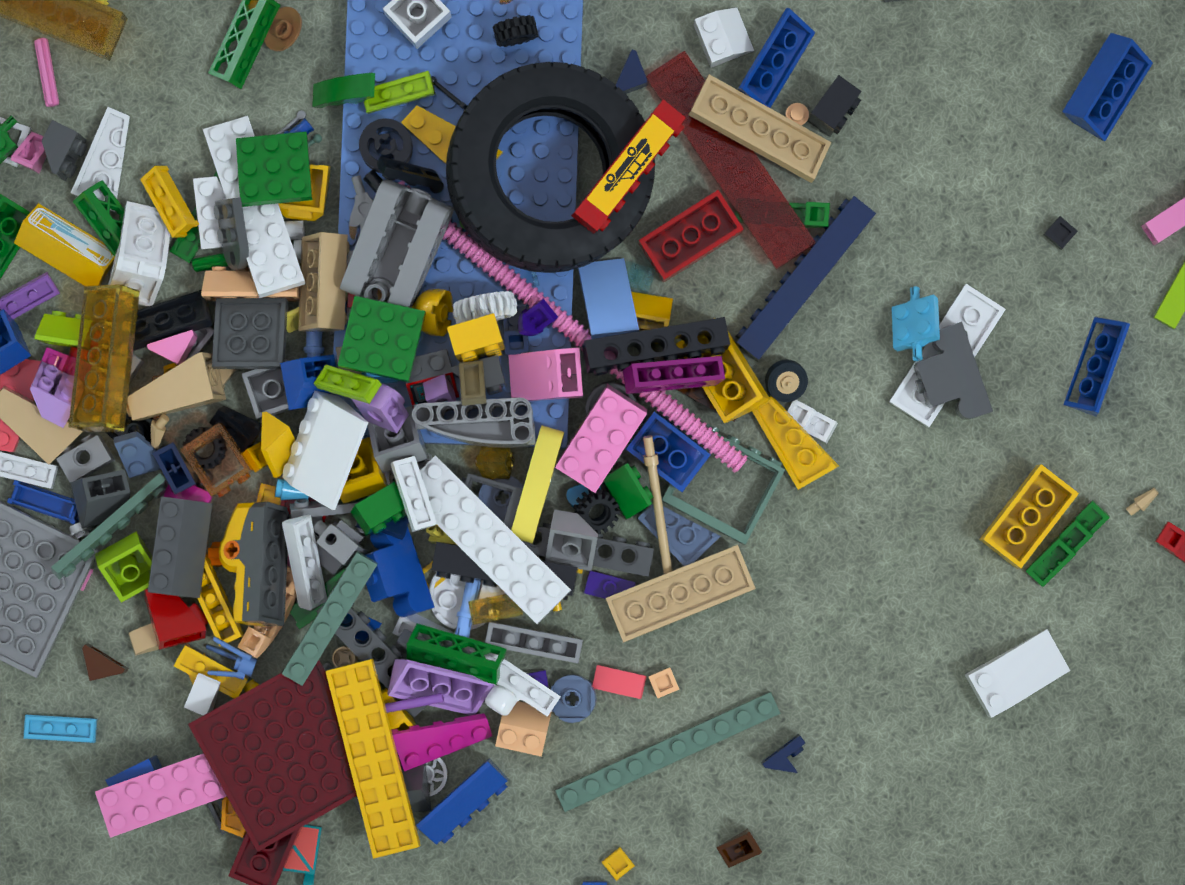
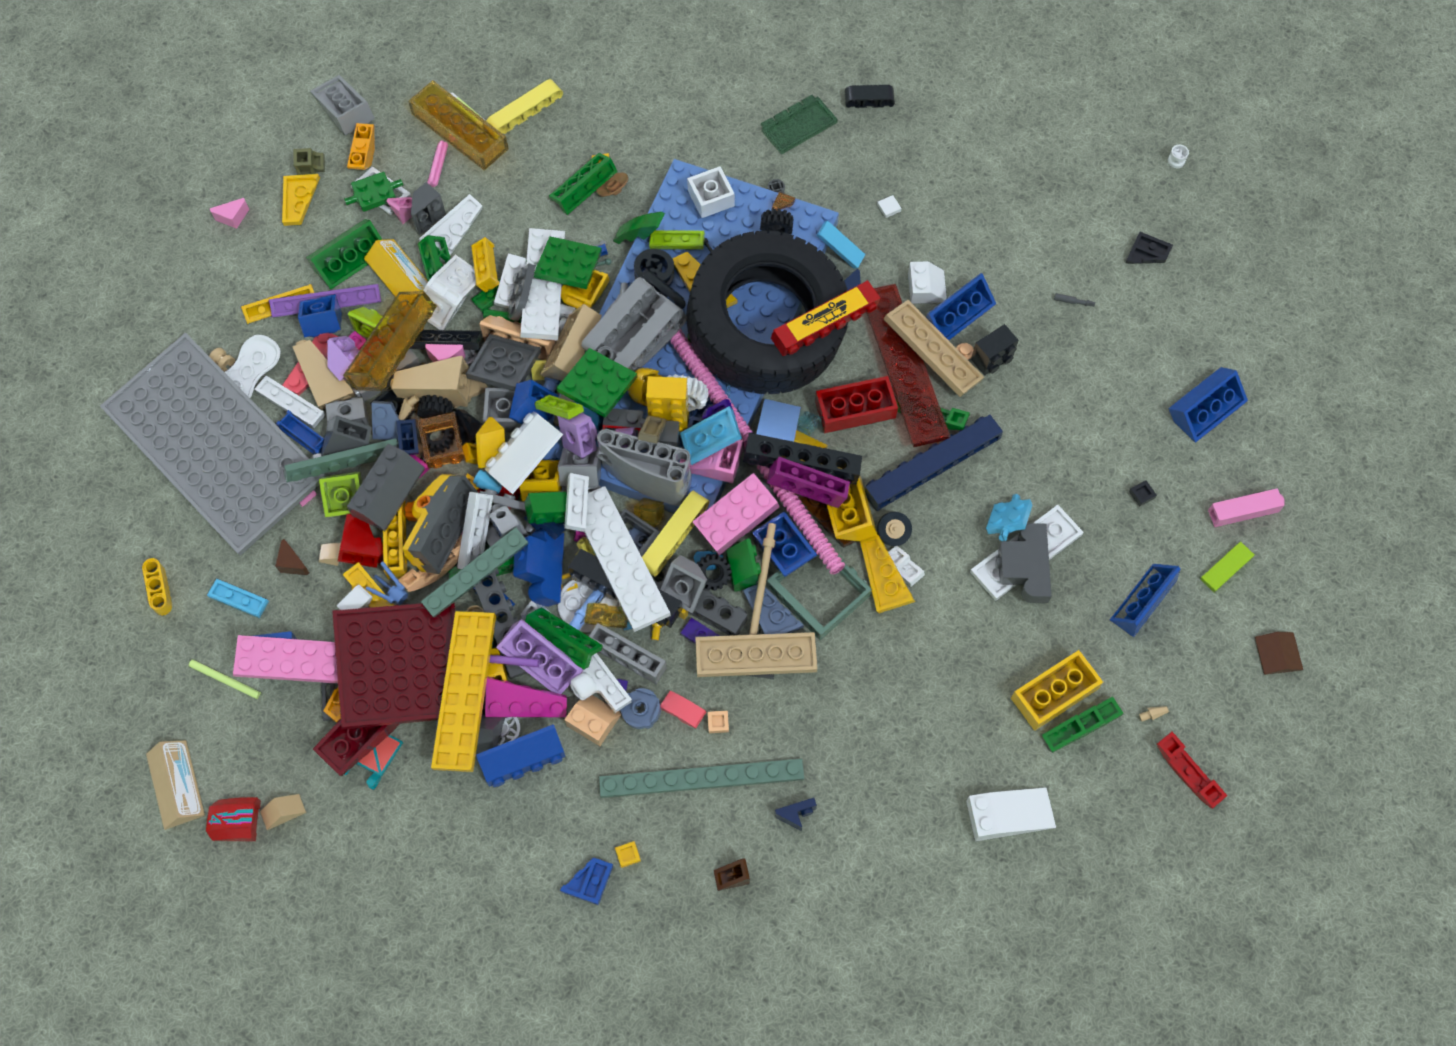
camera: 20 degrees right, 20 degrees down
none -> yellowish green bar [189,659,261,699]
none -> black tyre [417,395,453,422]
none -> medium azure plate [680,406,742,465]
none -> medium azure tile [816,220,865,269]

